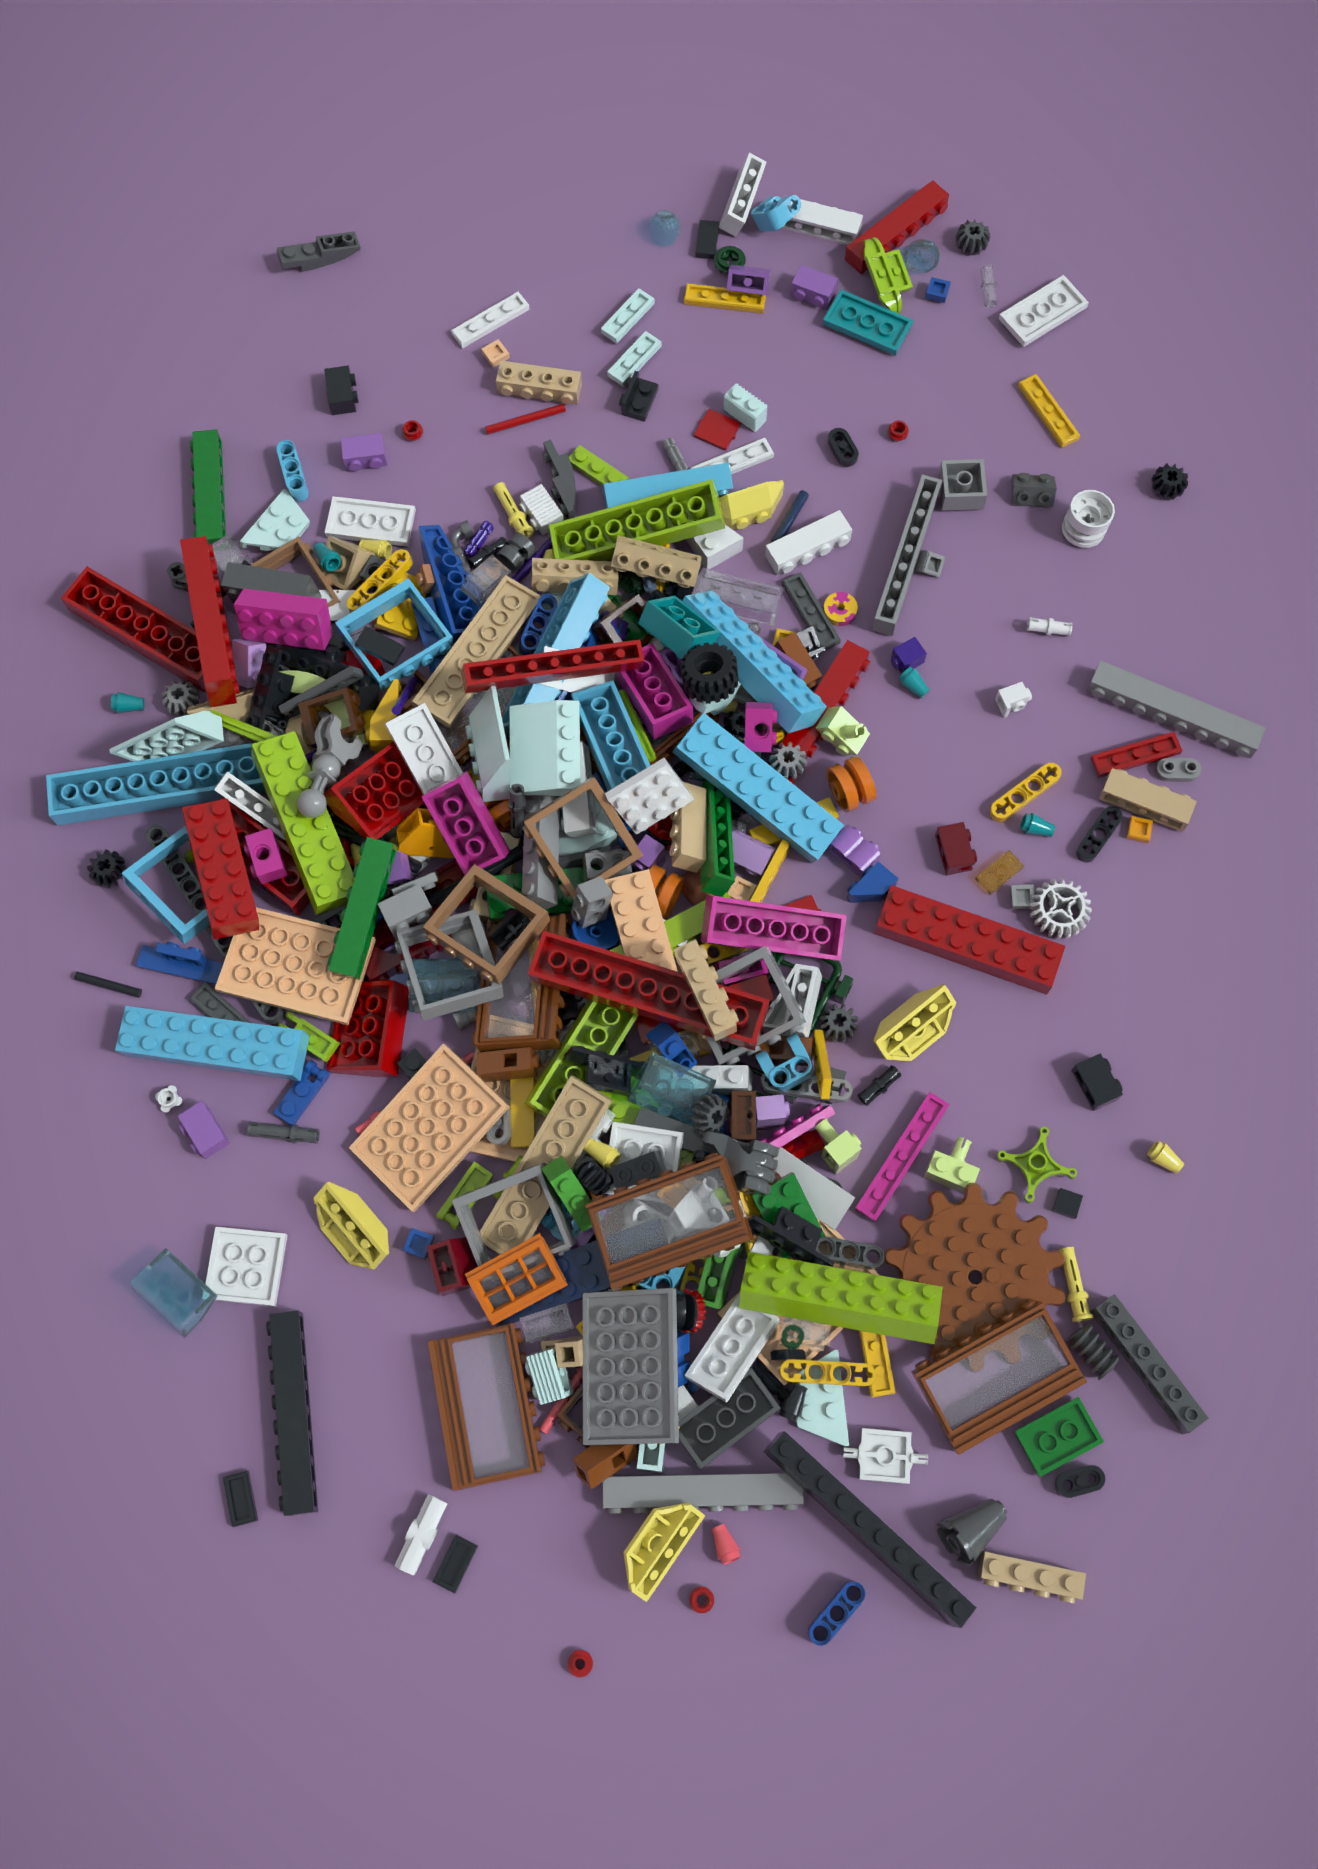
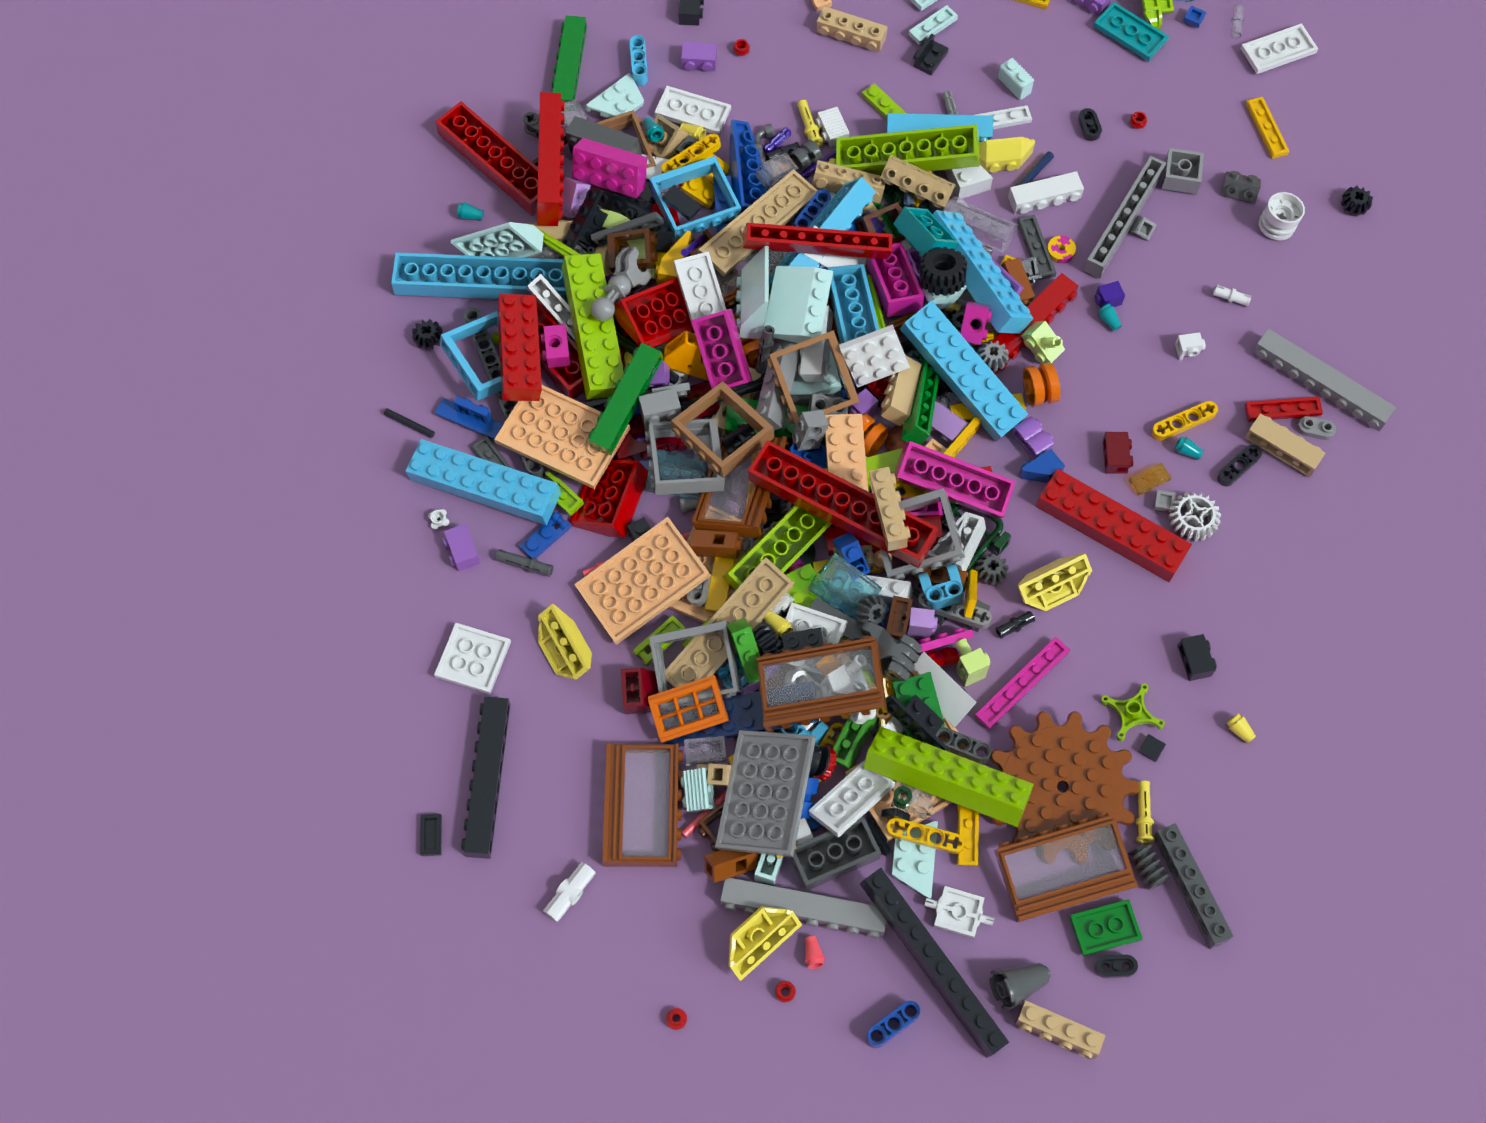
camera: 10 degrees right, 5 degrees down
clear light blue slope [130,1248,217,1338] -> none
light grey gear [161,679,200,717] -> none
blue plate [403,1228,435,1260] -> none
nougat plate [416,564,435,594] -> none
black tile [433,1534,478,1593] -> none
red bar [485,404,566,435] -> none
dark grey slope [542,439,577,519] -> none
black bracket [564,1046,658,1096] -> none
red piece [694,409,741,451] -> none
black cone [779,1382,808,1422] -> none
yellowish green brick [924,1137,980,1194] -> none
light orange tile [1126,816,1153,843] -> none

